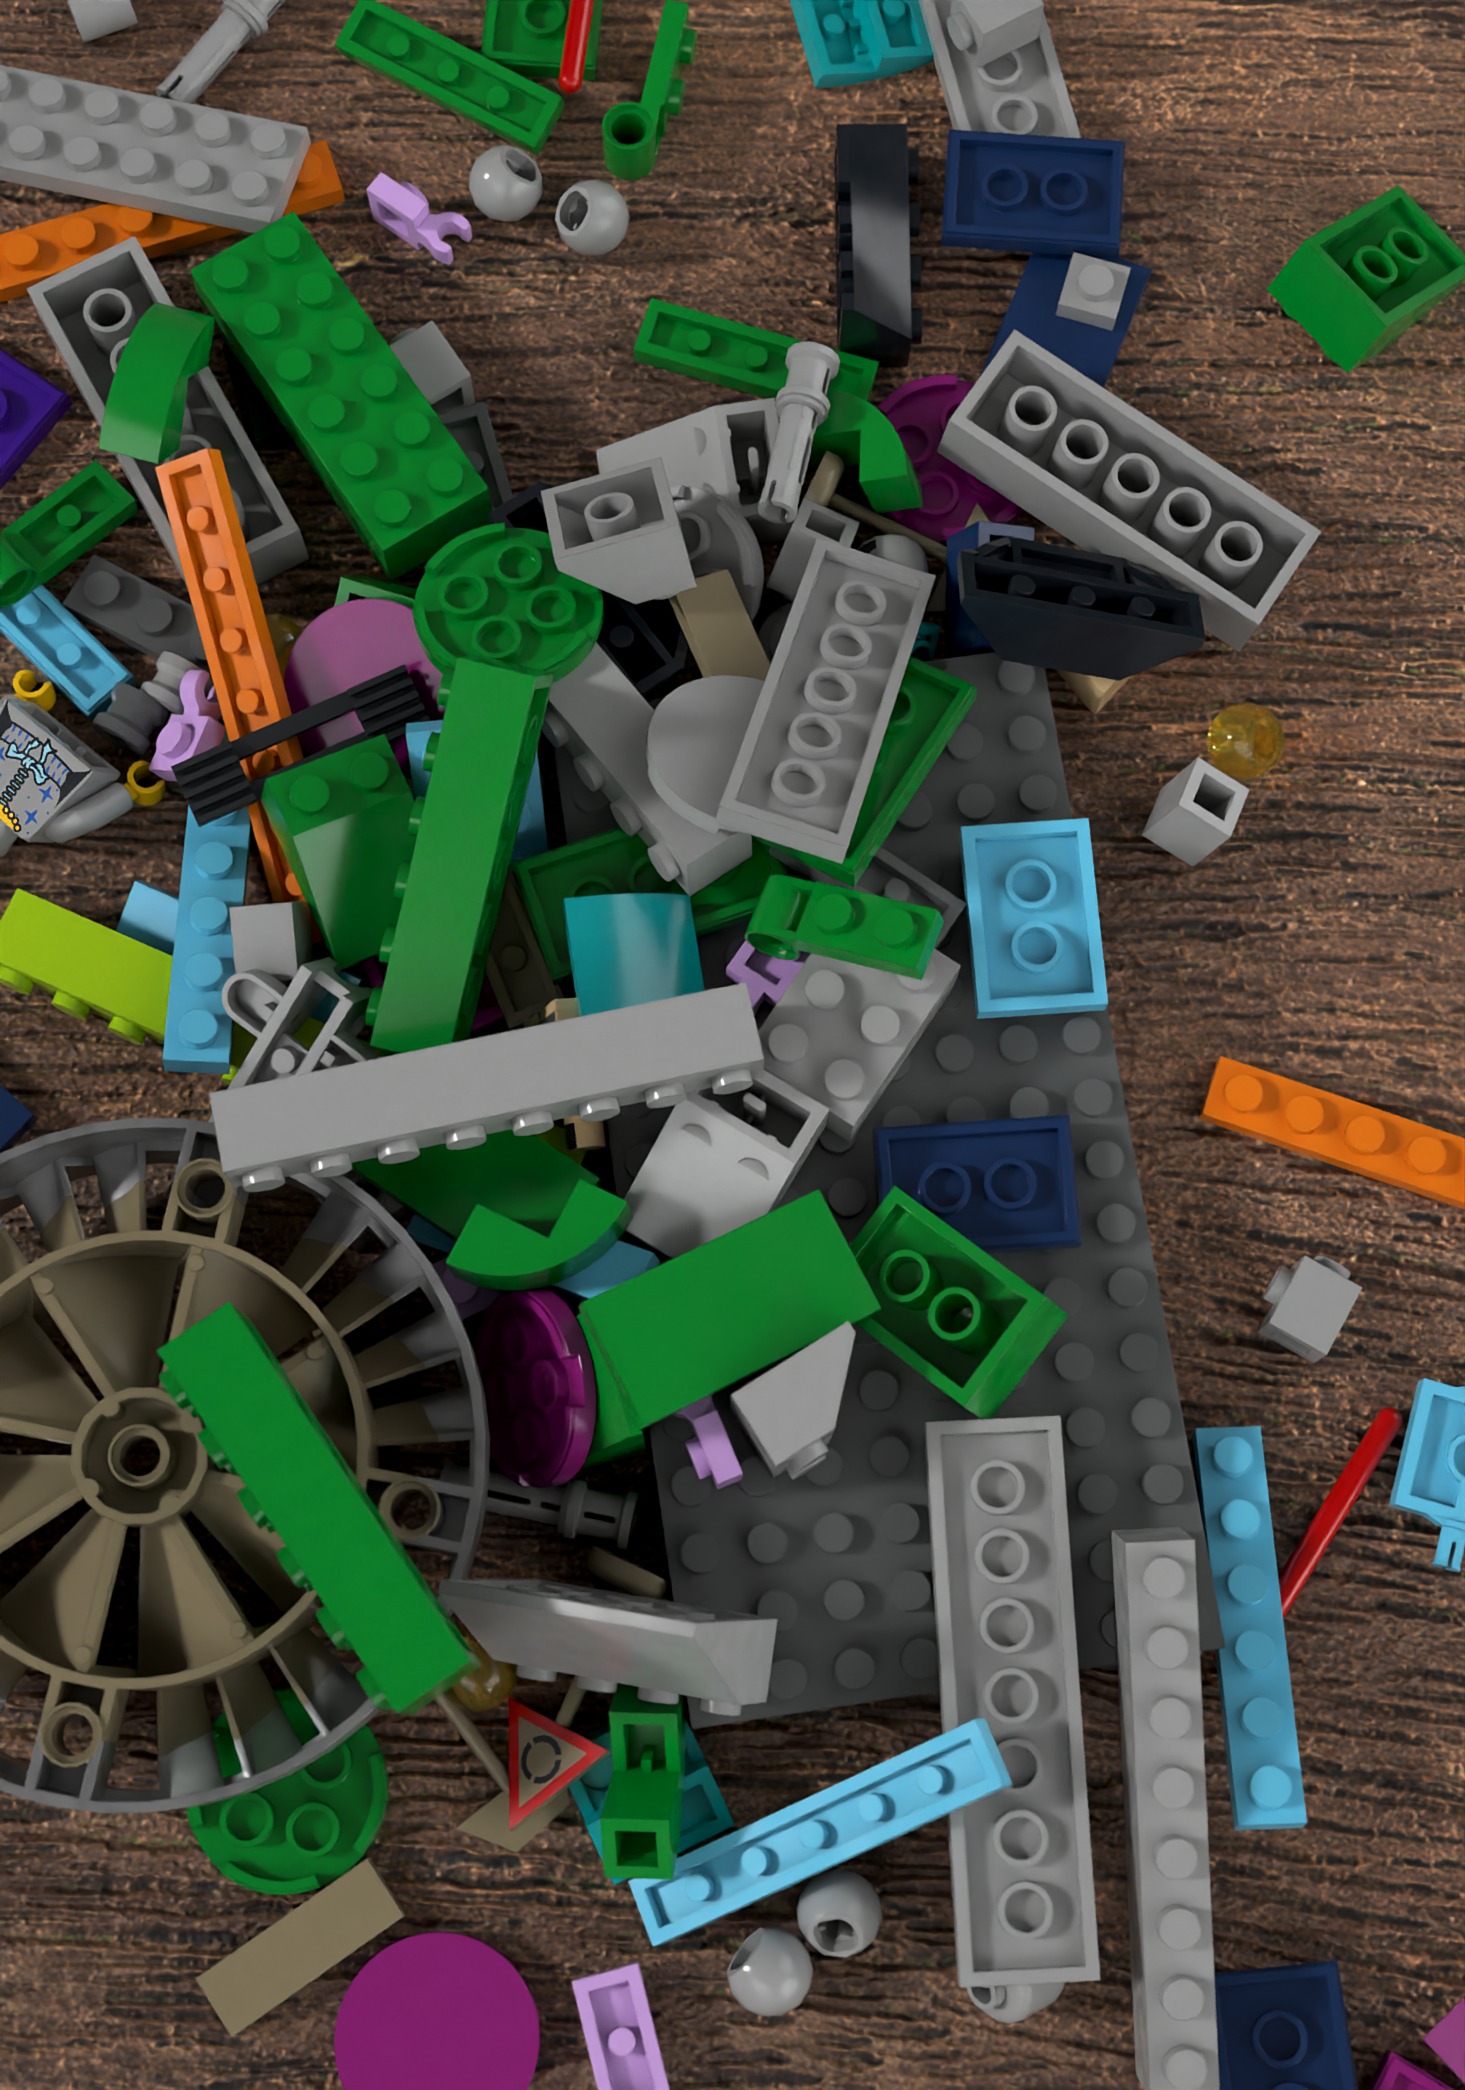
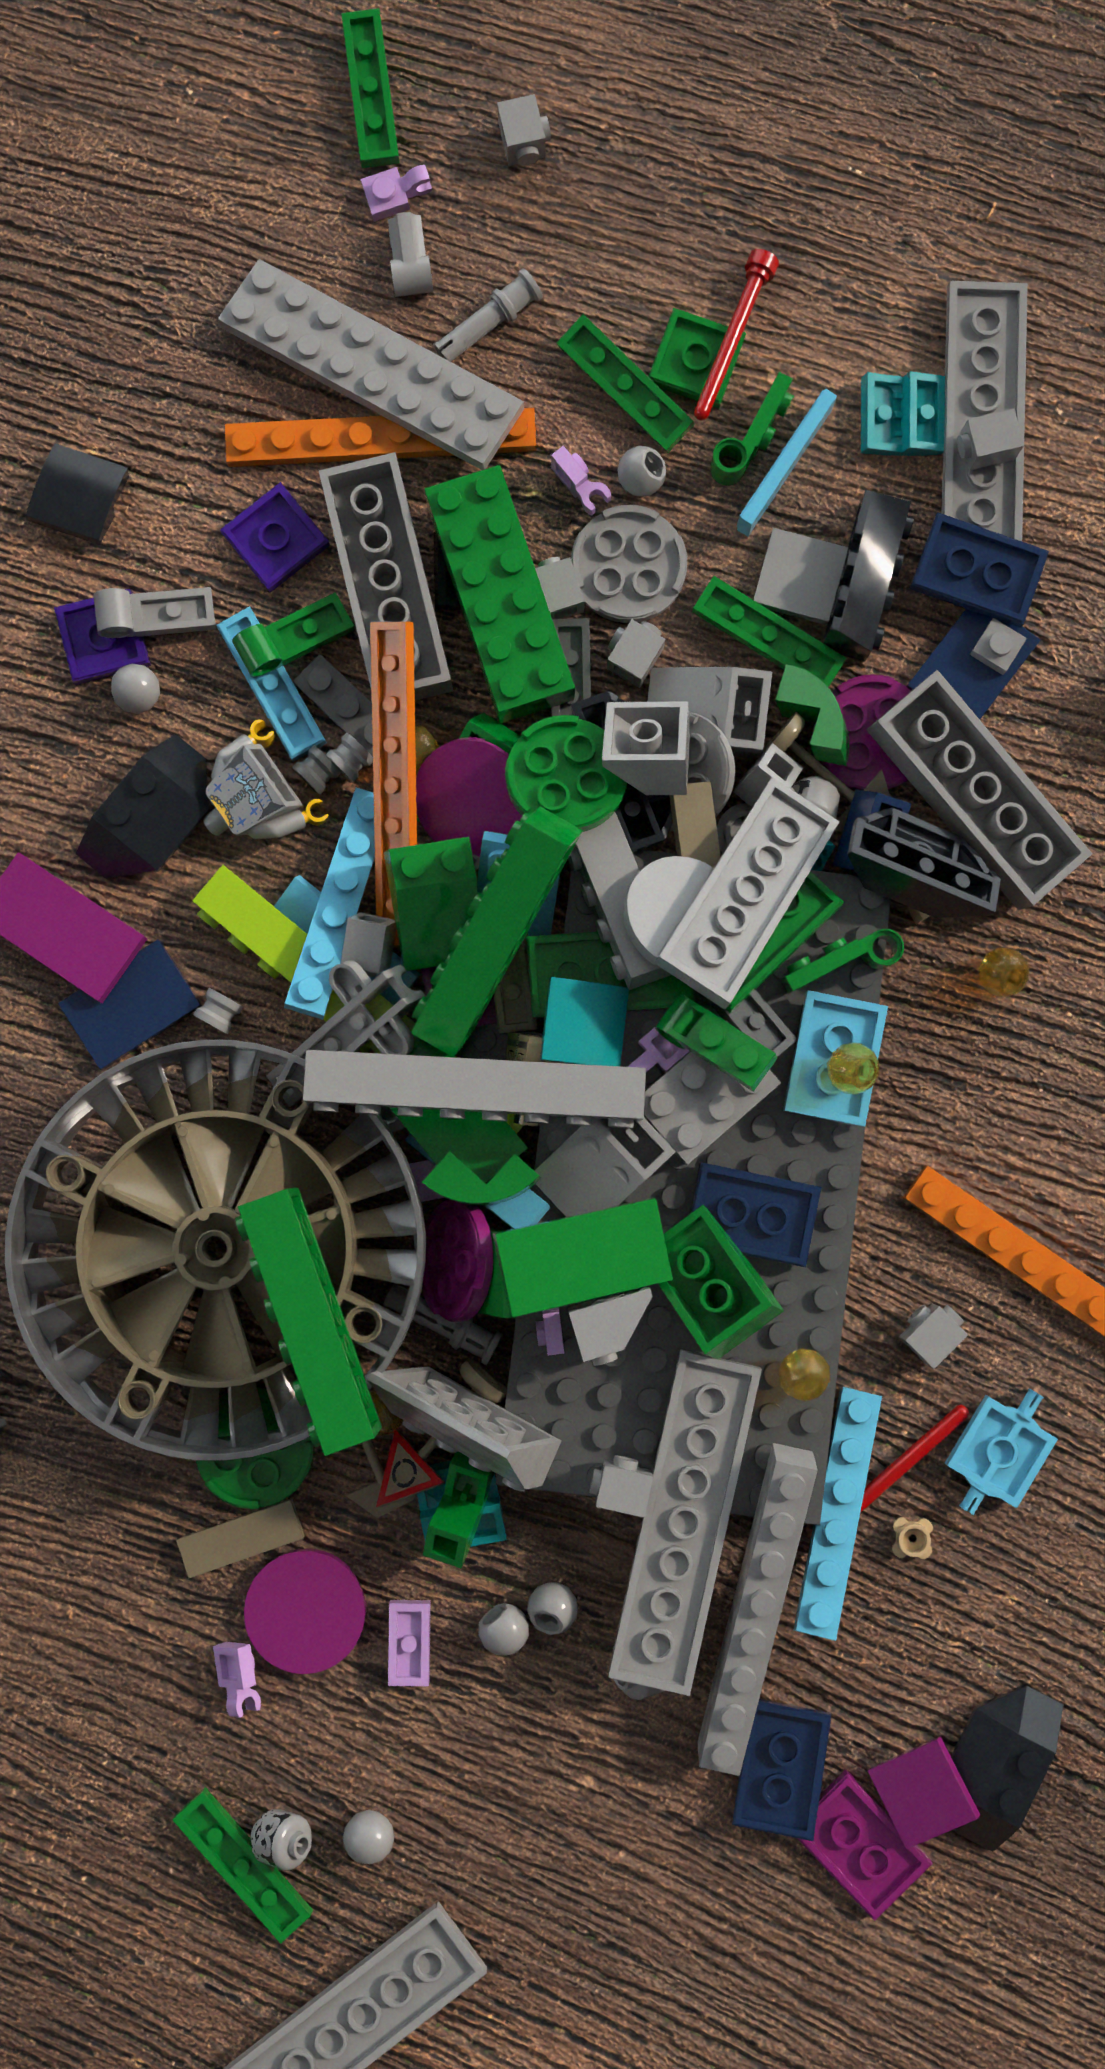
camera: 20 degrees right, 10 degrees up
green brick [99,302,215,464] -> none
lavender plate [148,670,226,782] -> none
black container [171,664,431,827] -> none
light grey piece [555,180,630,256] -> none
medium azure plate [628,1718,1013,1947] -> none
light grey pin [757,342,840,524] -> none
light grey brick [1142,757,1250,867] -> none
none -> light grey wheel [193,987,243,1034]
none -> light grey tile [571,505,687,623]
none -> light grey brick [589,1455,654,1518]
none -> light grey brick [607,619,666,688]
none -> medium azure tile [736,389,837,537]
none -> light grey tile [753,528,848,625]
none -> clear yellow piece [778,1348,831,1401]
none -> green plate [781,929,904,994]
none -> clear yellow piece [827,1042,879,1095]
none -> tan plate [892,1517,933,1559]

